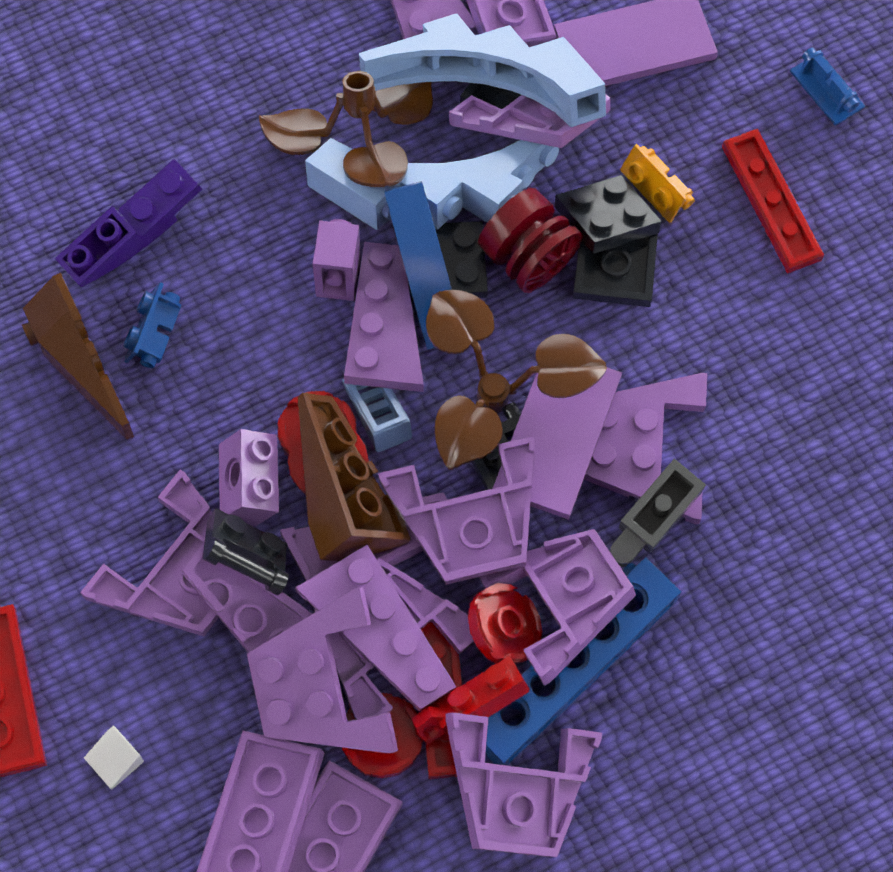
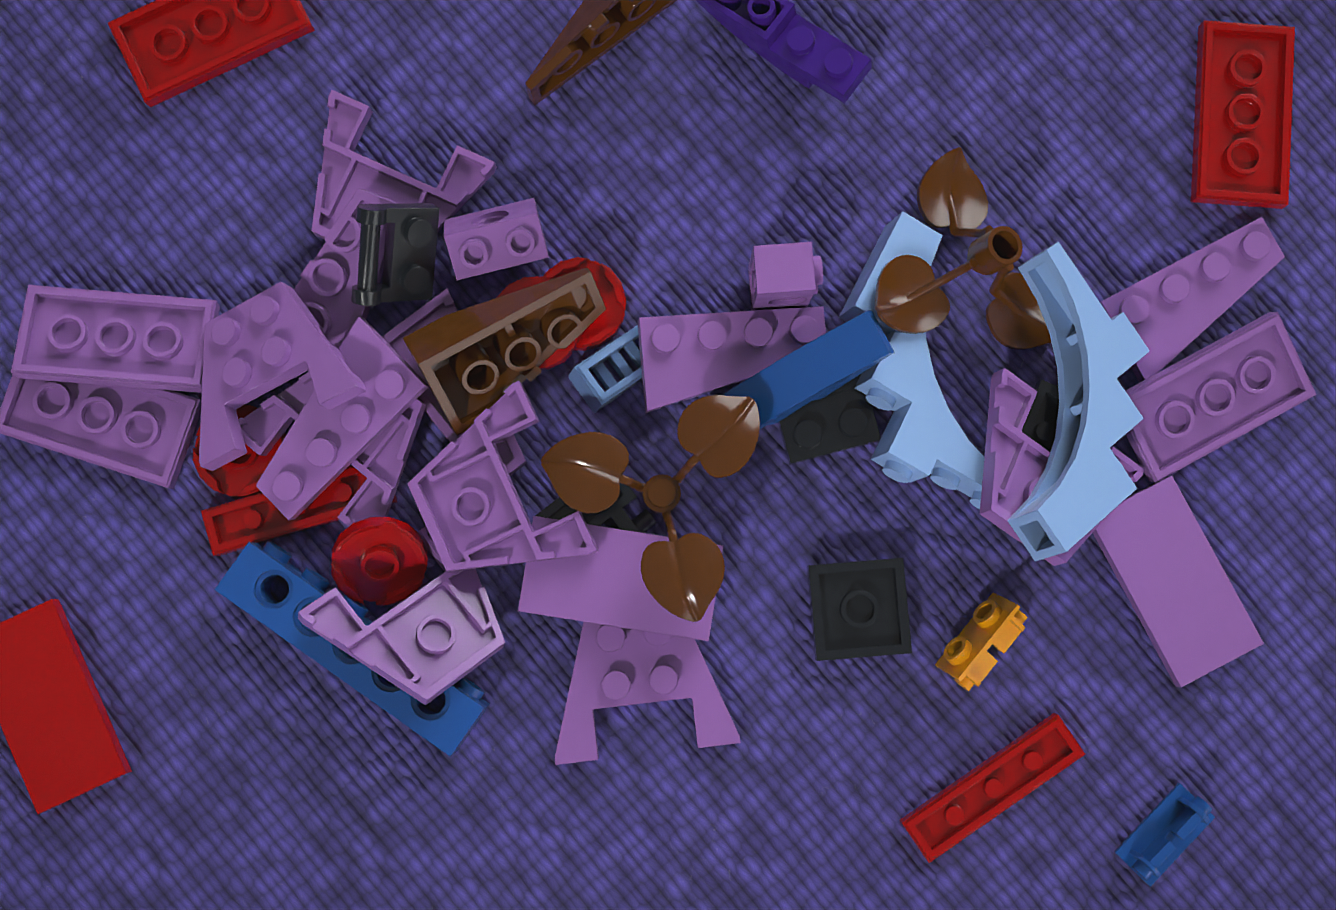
camera: 80 degrees right, 15 degrees up
white slope [84,725,144,790] -> none
blue hinge [123,282,181,368] -> none
red hinge [412,656,530,745] -> none
medium lavender wing [446,713,602,857] -> none
dark red wheel [477,188,583,293] -> none
black plate [554,175,661,254] -> none
dark grey brick [610,459,706,567] -> none

